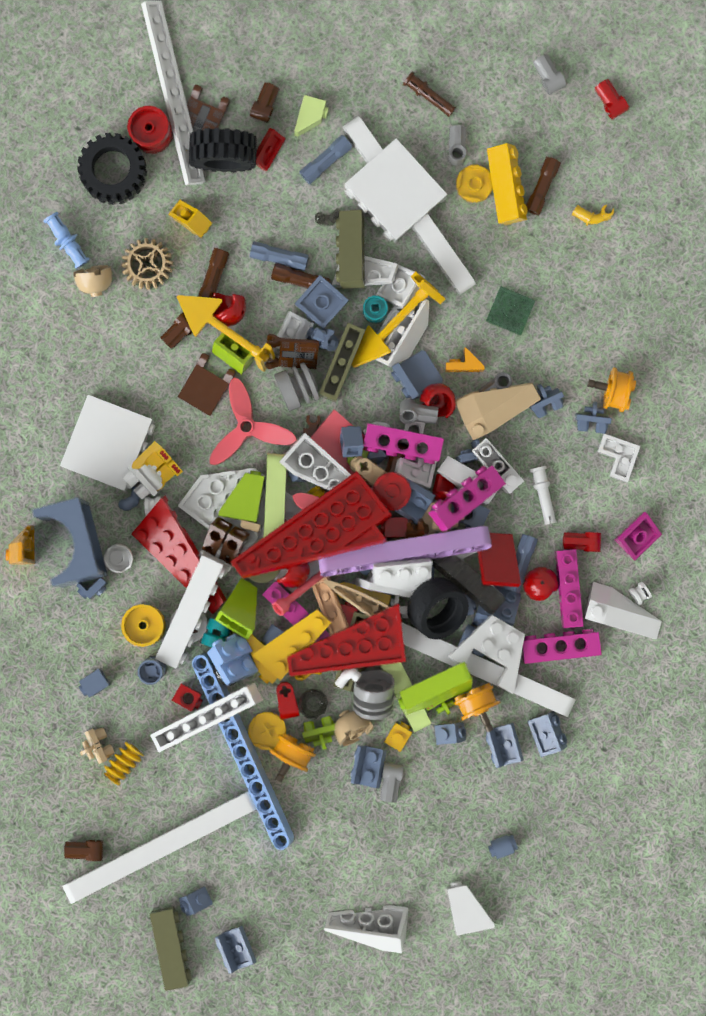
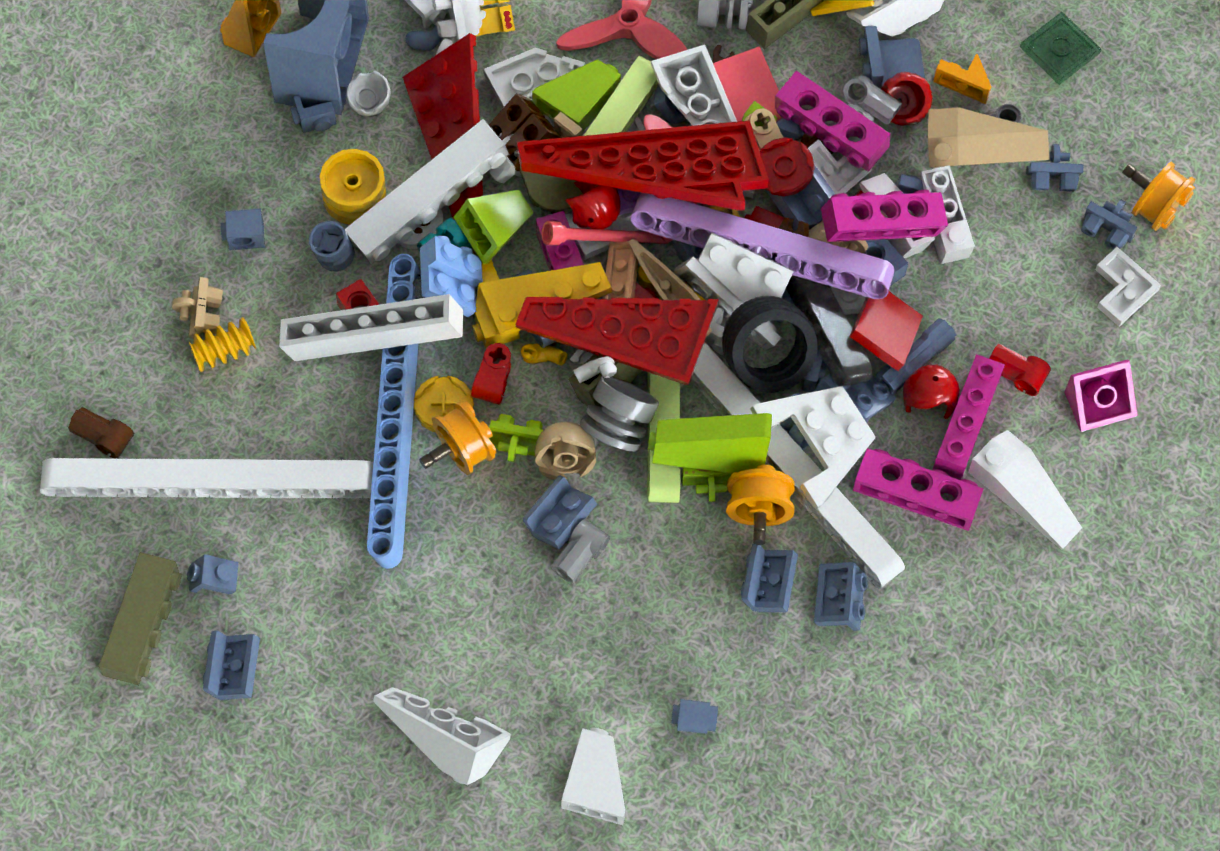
camera: 25 degrees right, 20 degrees down
clear smoke hair [298,689,328,720] -> none
sand blue brick [340,426,364,457] -> none
yellow bracket [384,721,413,752] -> none
sand blue bracket [434,722,466,745] -> none
white pin [530,466,557,525] -> none
white wheel [629,581,652,605] -> none

